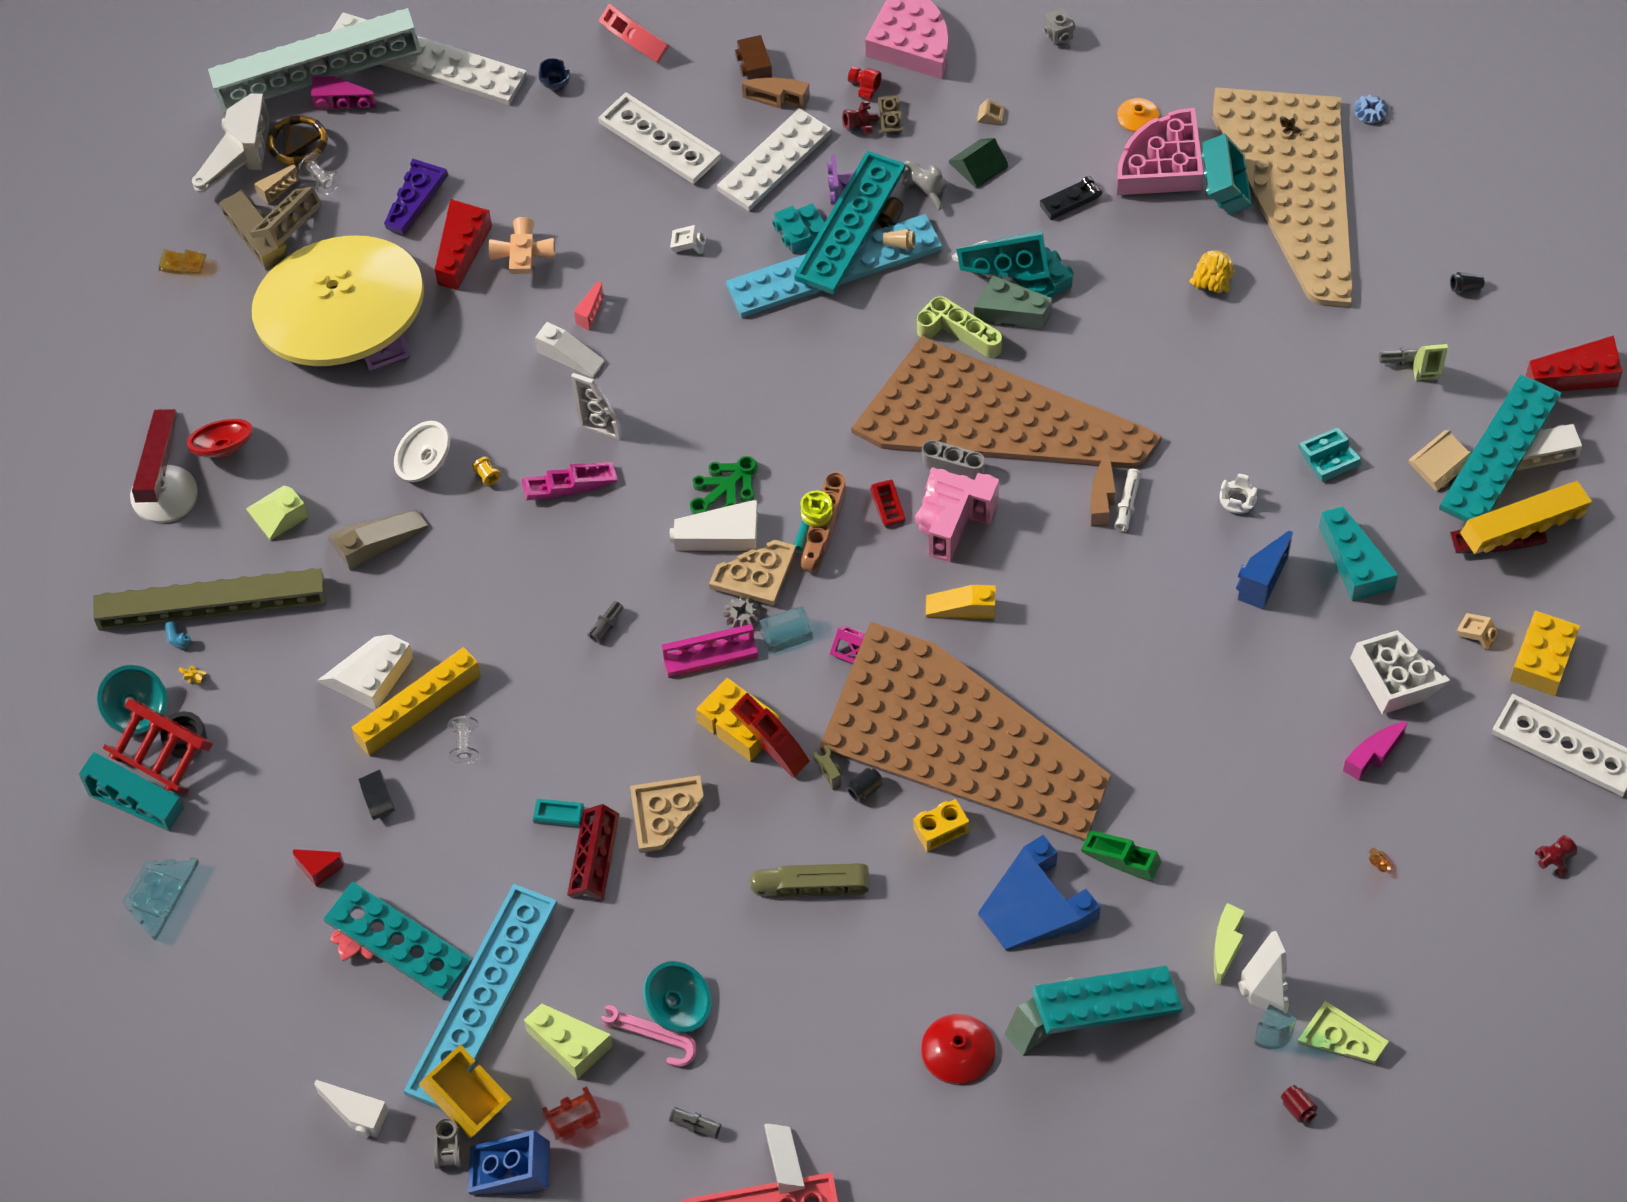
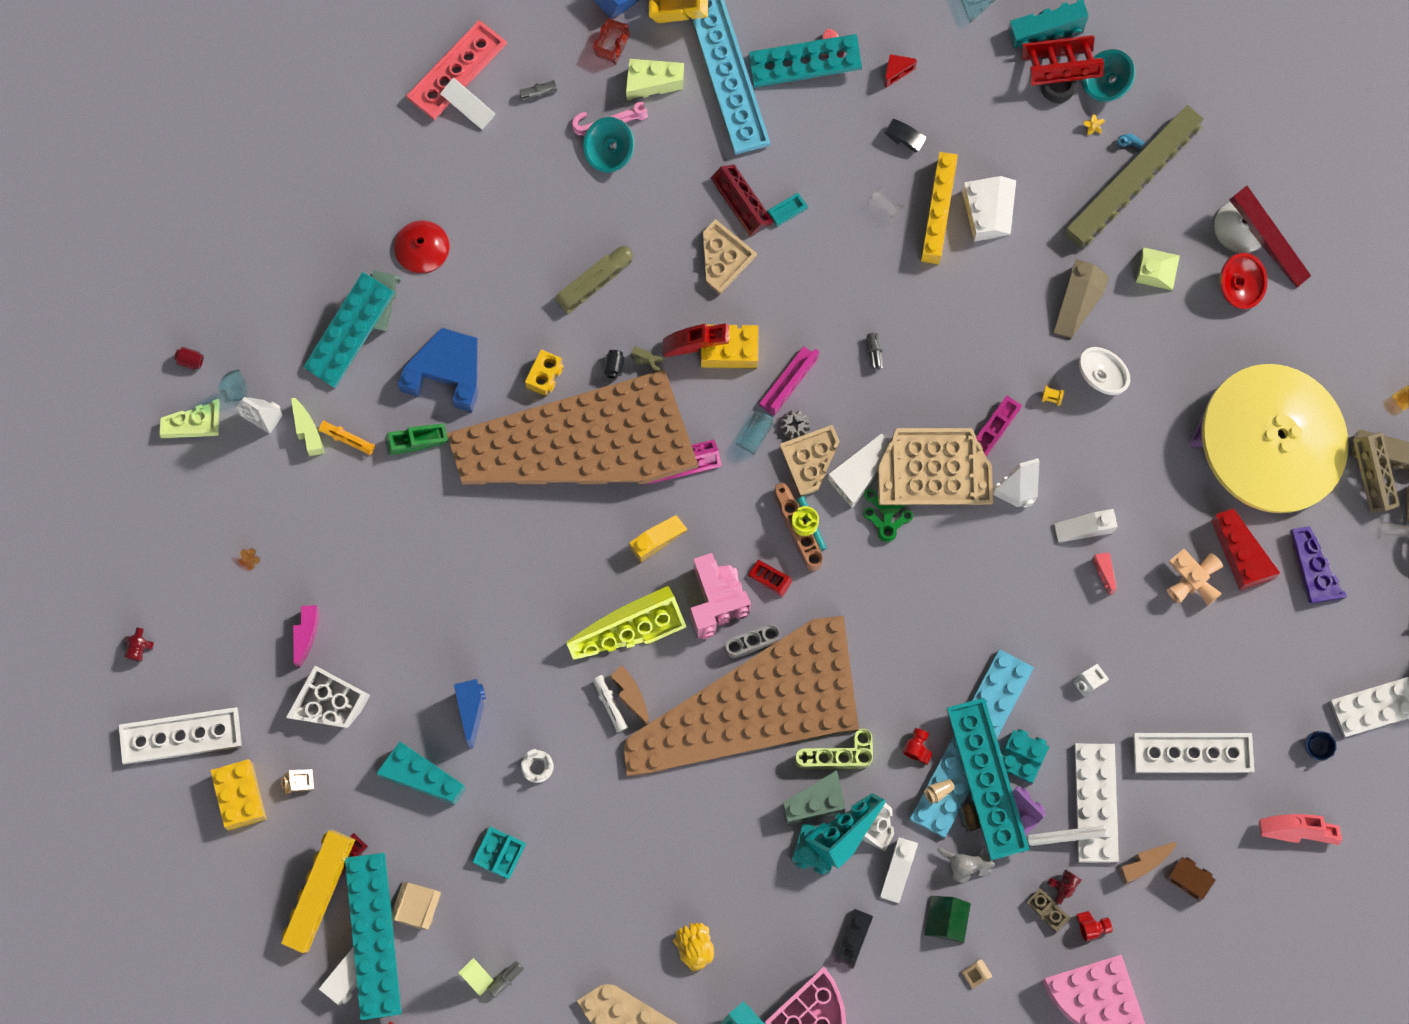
camera: 135 degrees right, 15 degrees up
none -> light orange pin [319,420,375,455]
none -> neon yellow wedge [566,586,687,659]
none -> tan plate [878,428,993,505]
none -> white slope [880,837,918,903]
none -> red piece [902,728,932,765]
none -> white axle [1028,825,1107,846]

